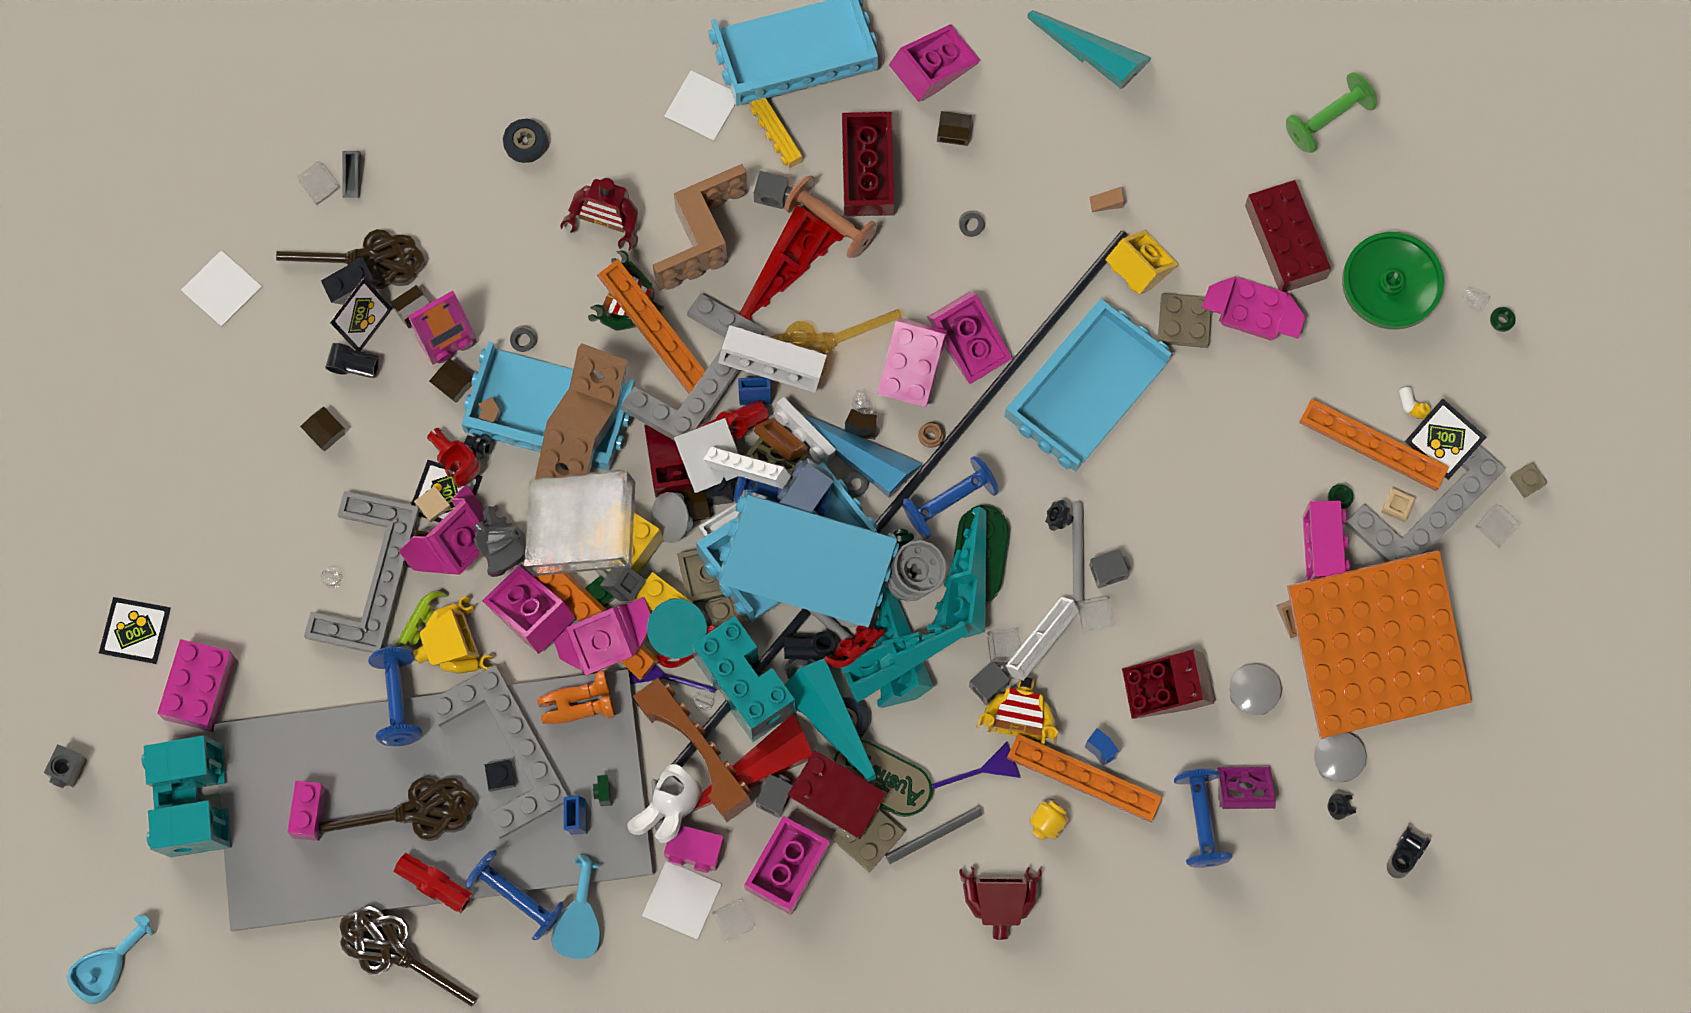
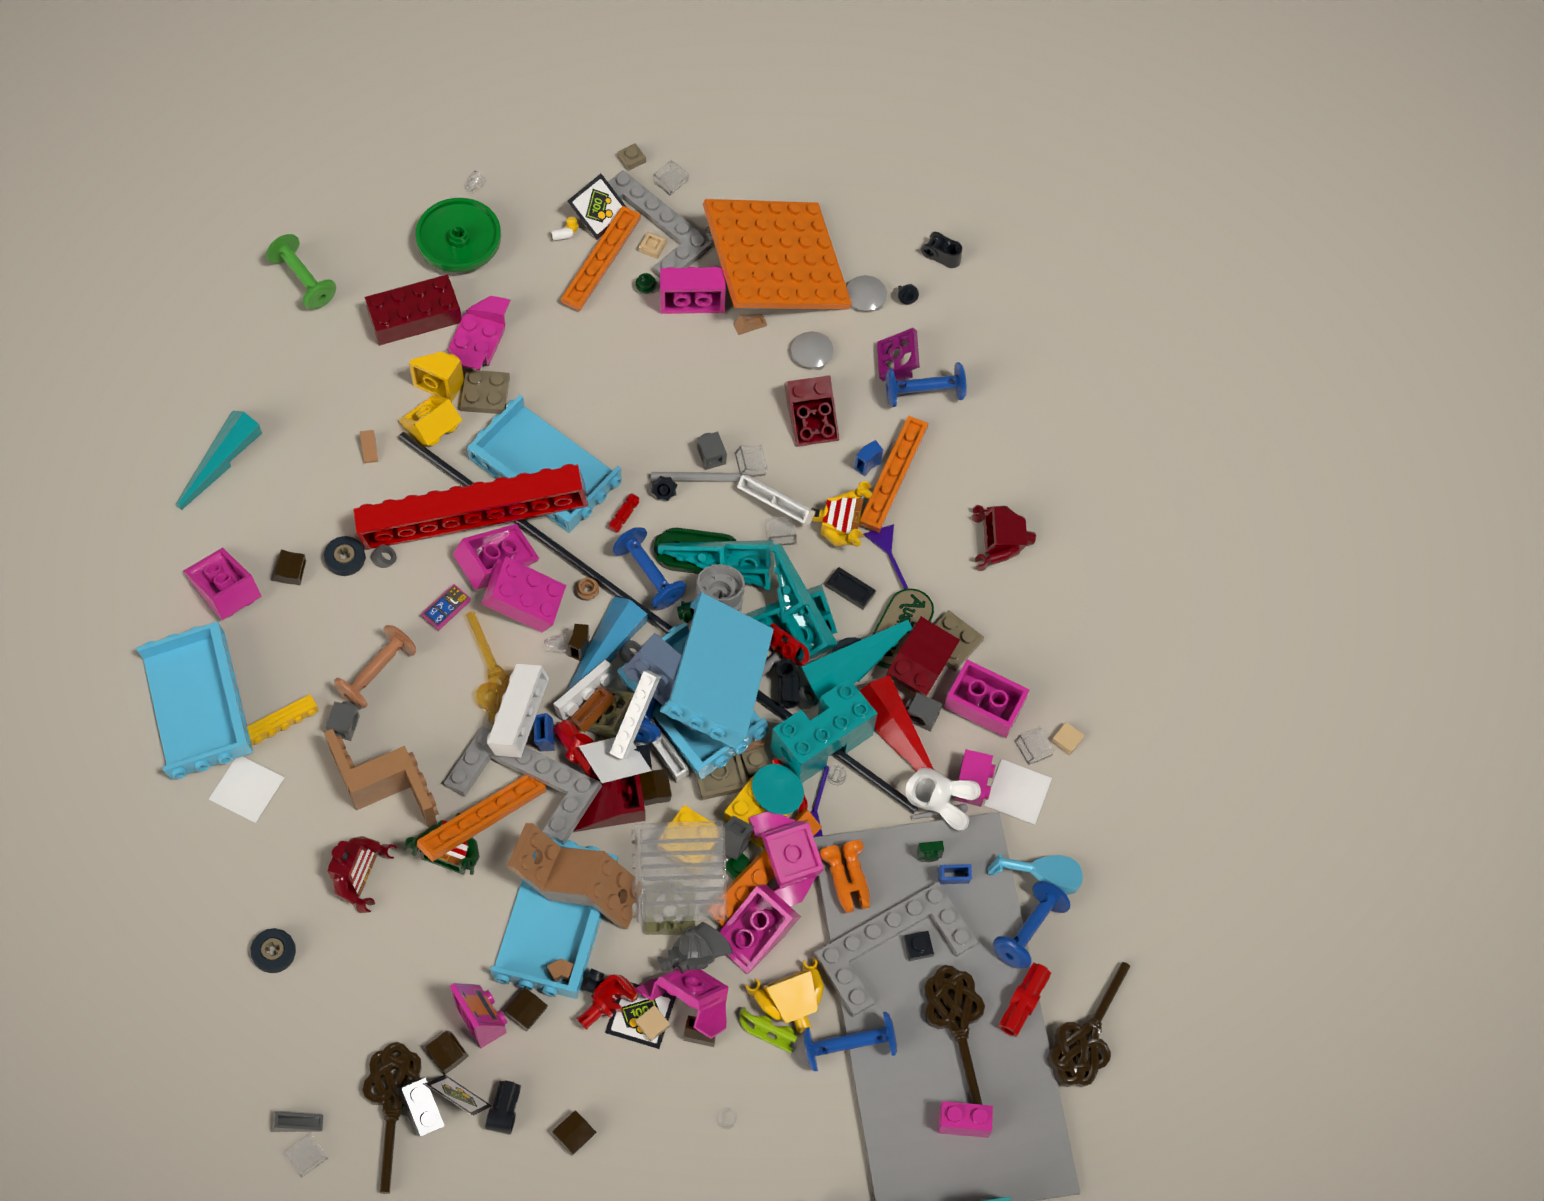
camera: 95 degrees left, 10 degrees down
light grey plate [304,491,420,653] -> none
dark grey piece [510,326,535,352] -> none
dark orange arch [633,678,752,822] -> none
light grey dish [651,492,693,543] -> none
red wedge [739,205,844,321] -> none
dark red brick [842,112,894,216] -> none
dark grey bar [885,806,982,864] -> none
dark grey brick [969,661,1010,705] -> none
yellow head [1029,800,1068,841] -> none
dark green plate [1490,307,1516,332] -> none
none -> black bush [324,536,366,576]
none -> red brick [353,464,589,550]
none -> yellow slope [409,351,464,402]
none -> tile [422,584,471,631]
none -> red axle [608,493,639,533]
none -> black tile [826,567,876,610]
none -> tan tile [1052,722,1085,755]

